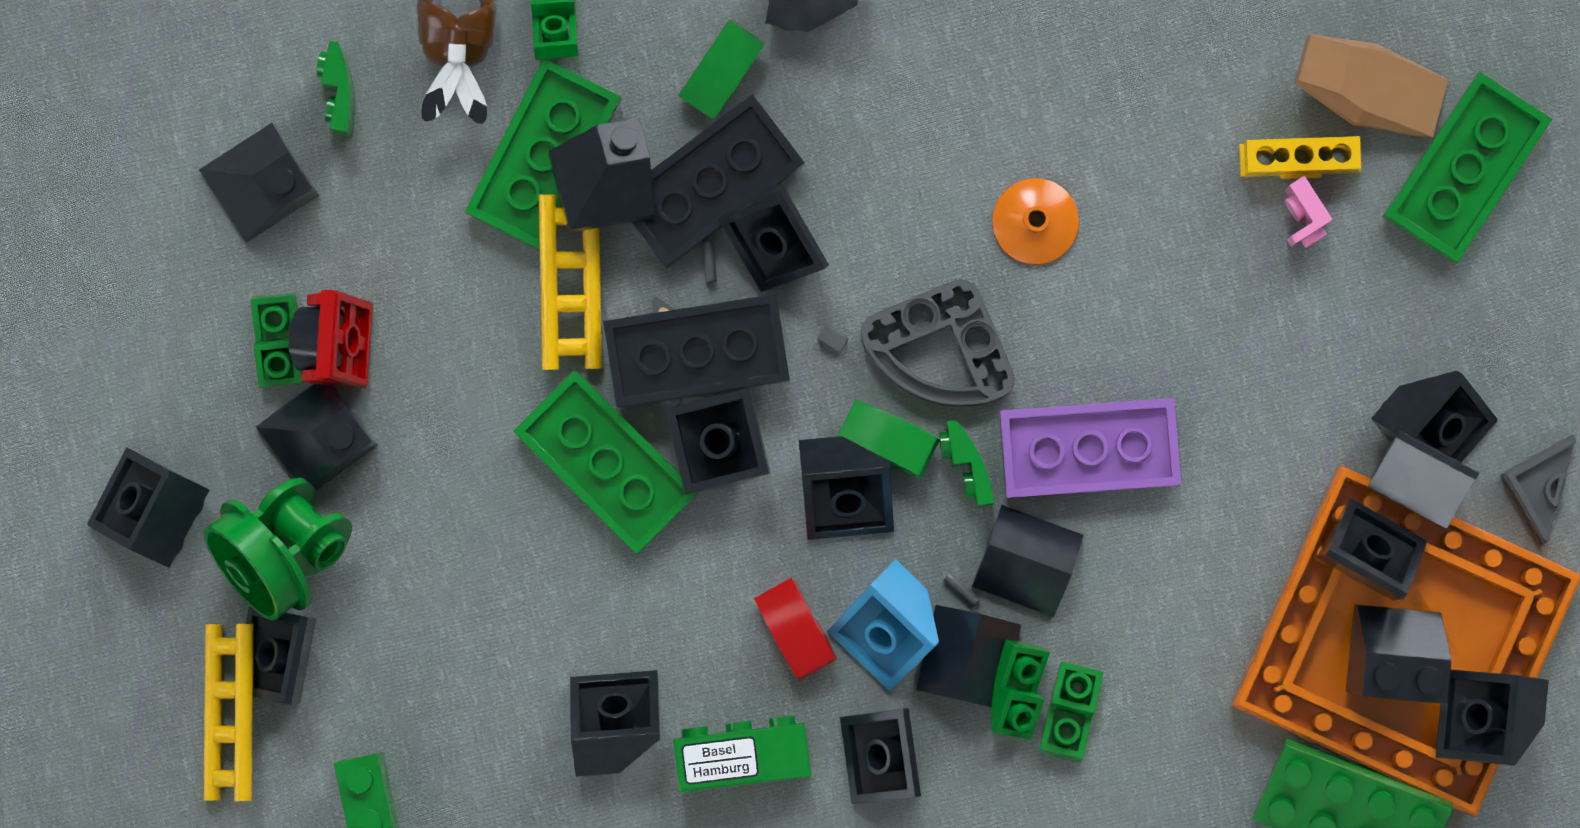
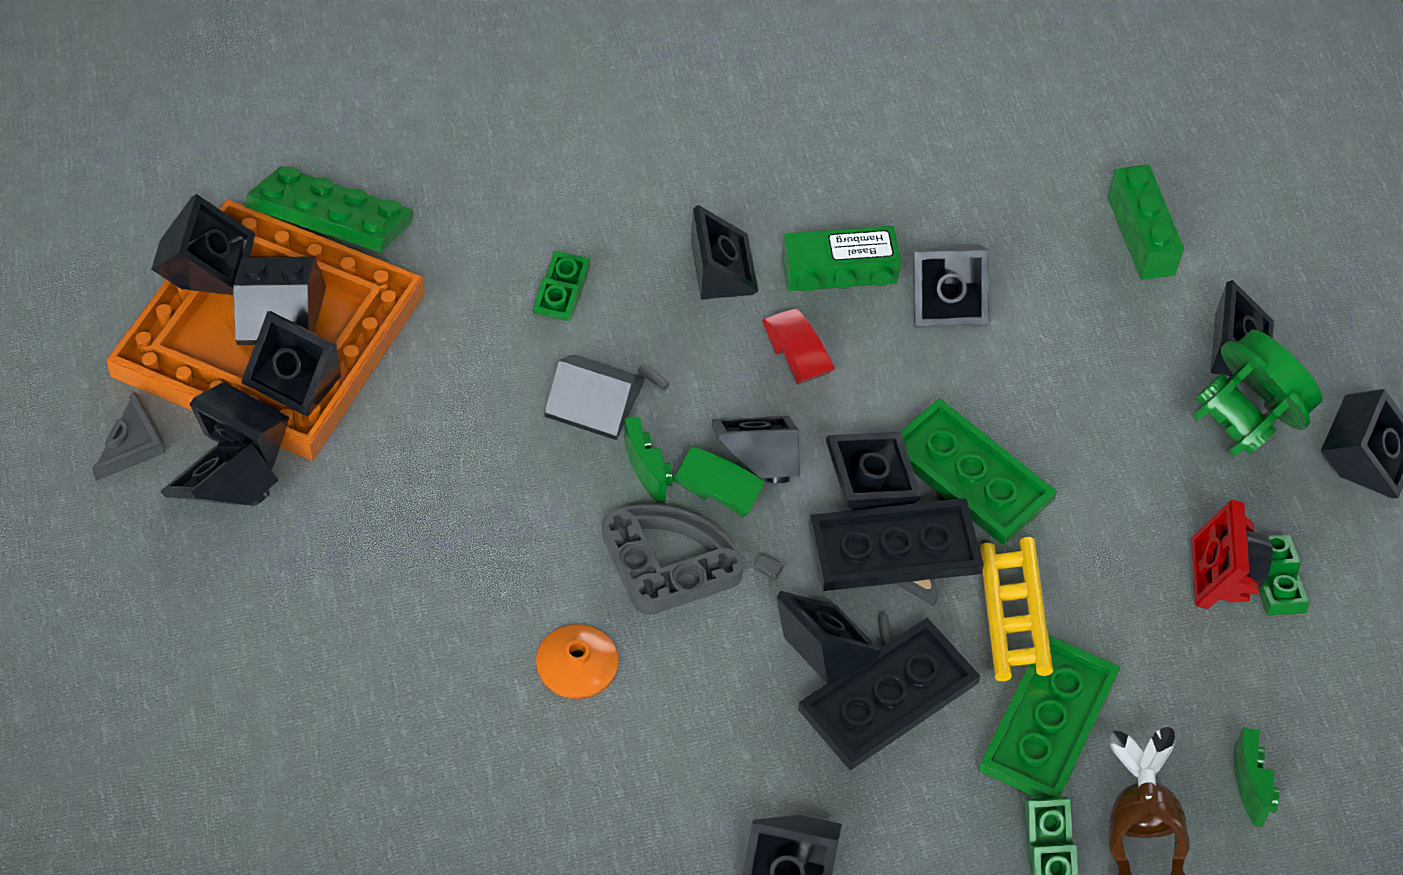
camera: 175 degrees right, 30 degrees down
black slope [199,123,319,242] -> none
yellow bar [203,624,253,801] -> none
black slope [256,384,378,491] -> none
black slope [548,118,655,233] -> none
green slope [678,19,765,120] -> none
dark azure slope [827,559,939,691] -> none
black slope [916,605,1021,707] -> none
green slope [991,639,1050,740] -> none
medium lavender plate [999,398,1182,499] -> none
yellow piece [1239,136,1361,179] -> none
bright pink bracket [1284,176,1333,248] -> none
medium nougat piece [1294,34,1448,139] -> none
green plate [1382,71,1552,265] -> none

